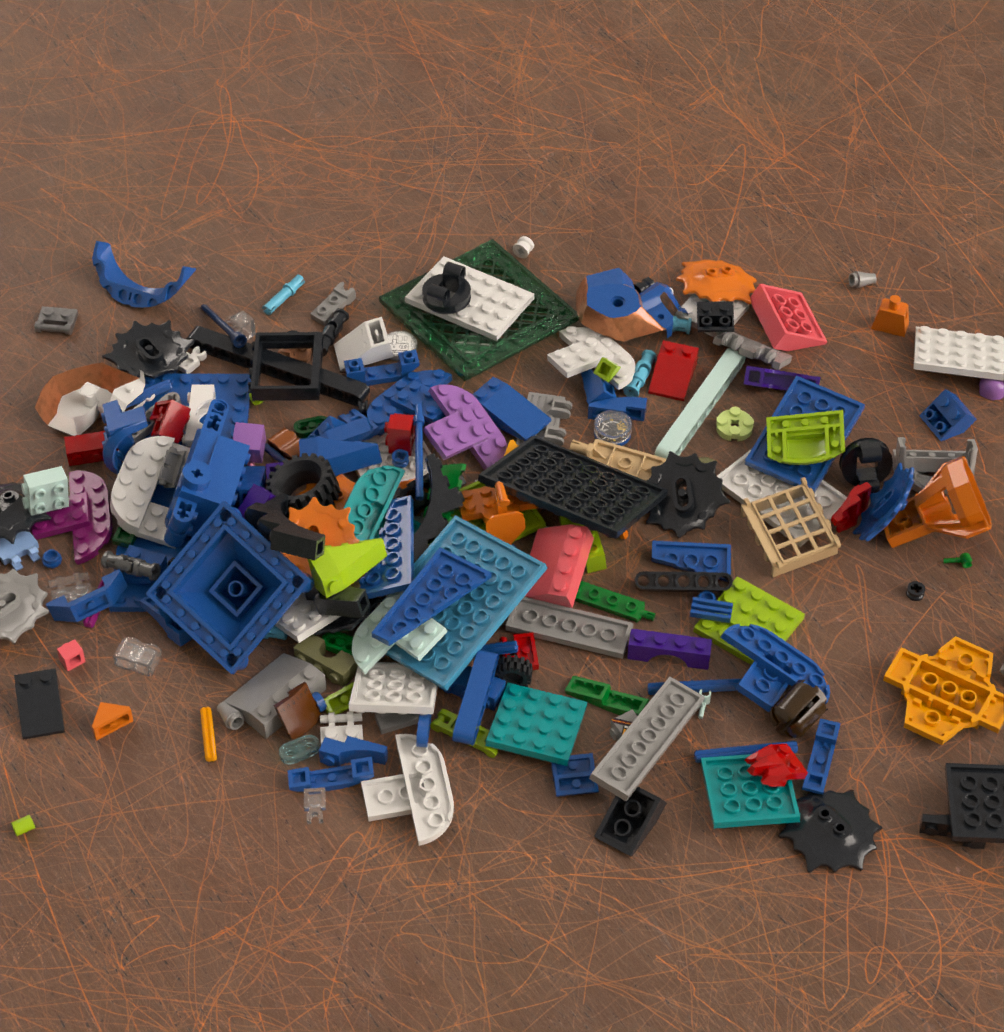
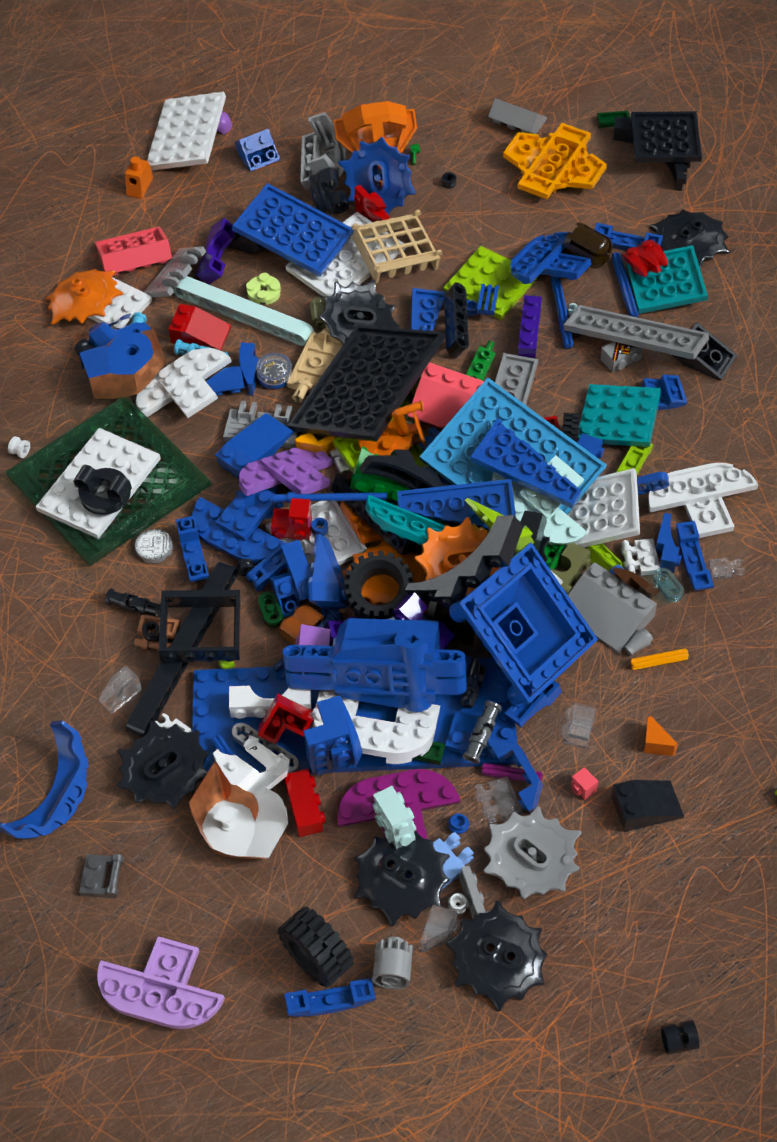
camera: 90 degrees left, 5 degrees up
light grey hinge [158,447,186,488] -> none
dark blue piece [200,304,247,348] -> none
medium azure pin [262,274,305,315] -> none
light grey plate [310,282,356,326] -> none
white slope [334,317,394,372] -> none
blue beam [452,650,499,746] -> none
green slope [565,675,649,716] -> none
lime slope [593,357,621,382] -> none
black slope [697,301,734,332] -> none
lime slope [766,410,845,465] -> none
light grey cone [849,271,877,289] -> none

